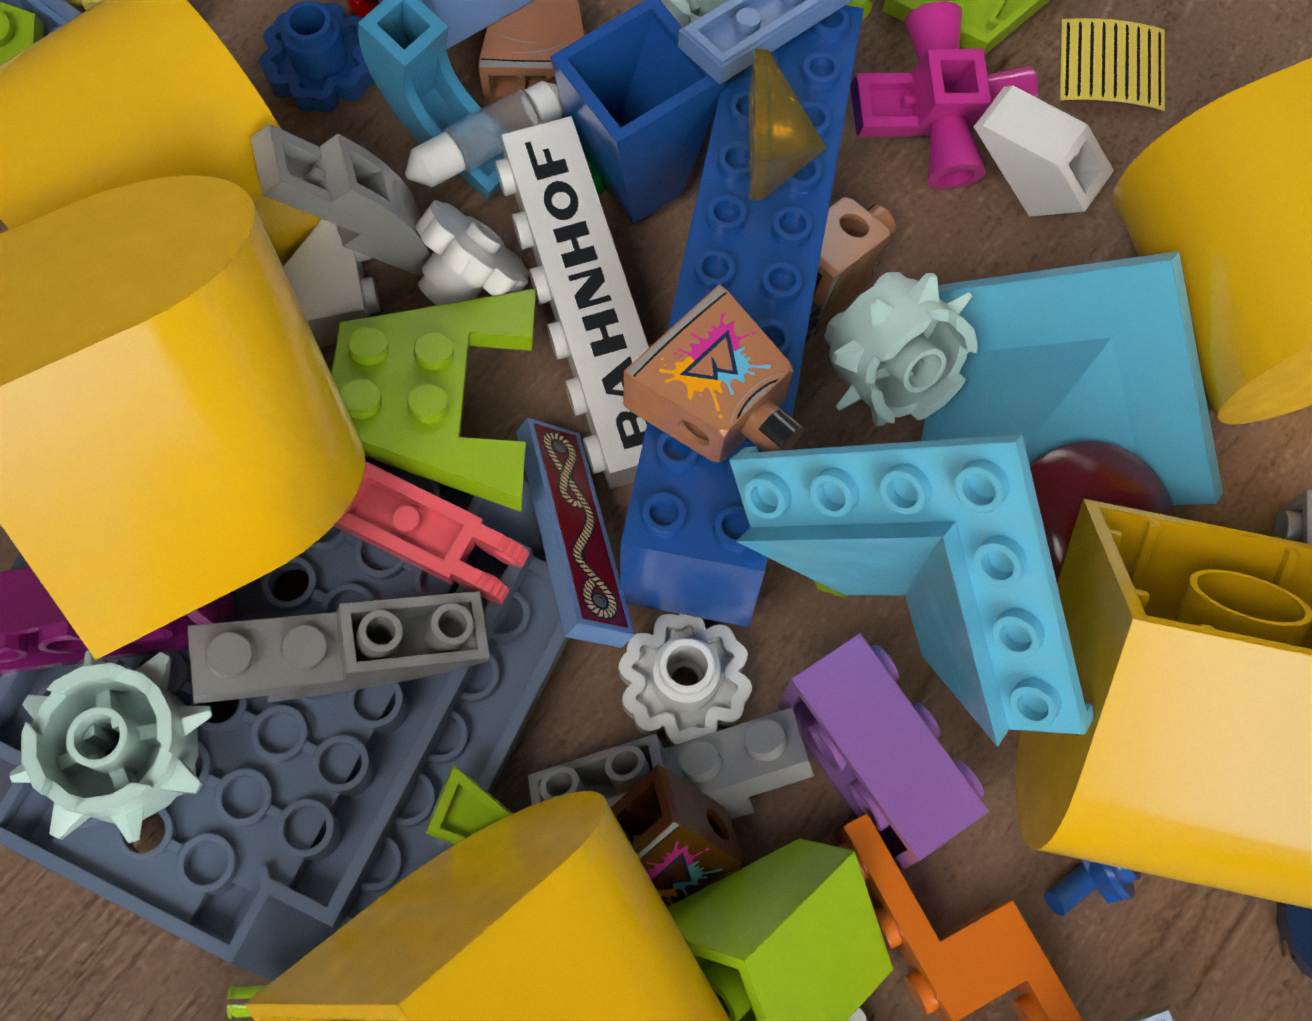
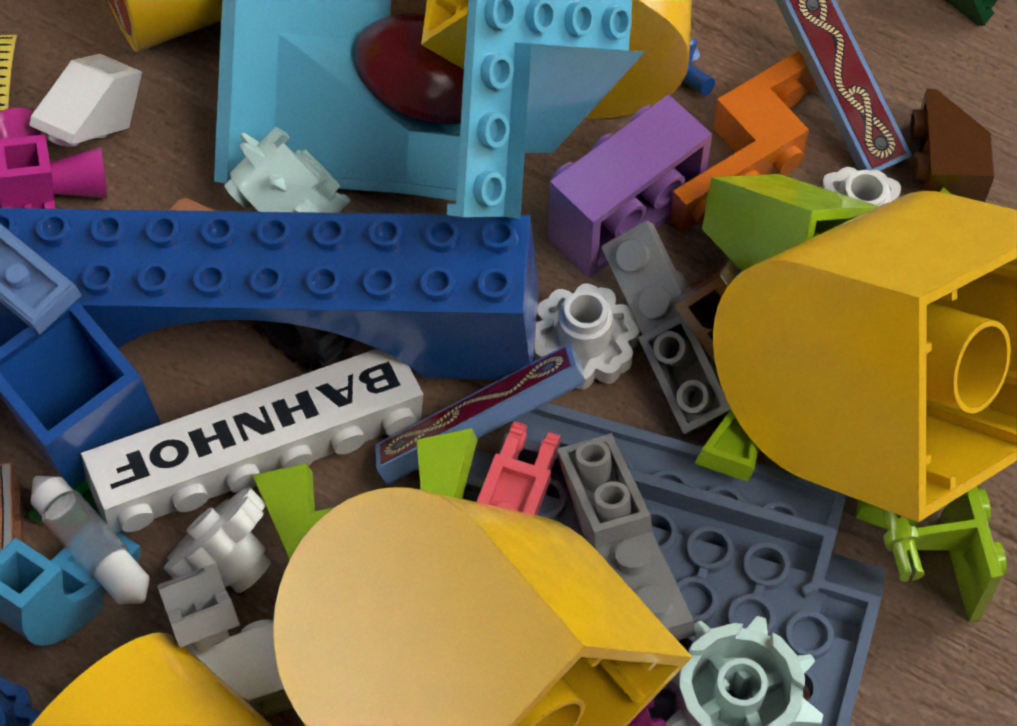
camera: 95 degrees left, 10 degrees down
nougat torso [623,284,804,463] -> none
clear yellow slope [749,49,827,200] -> none

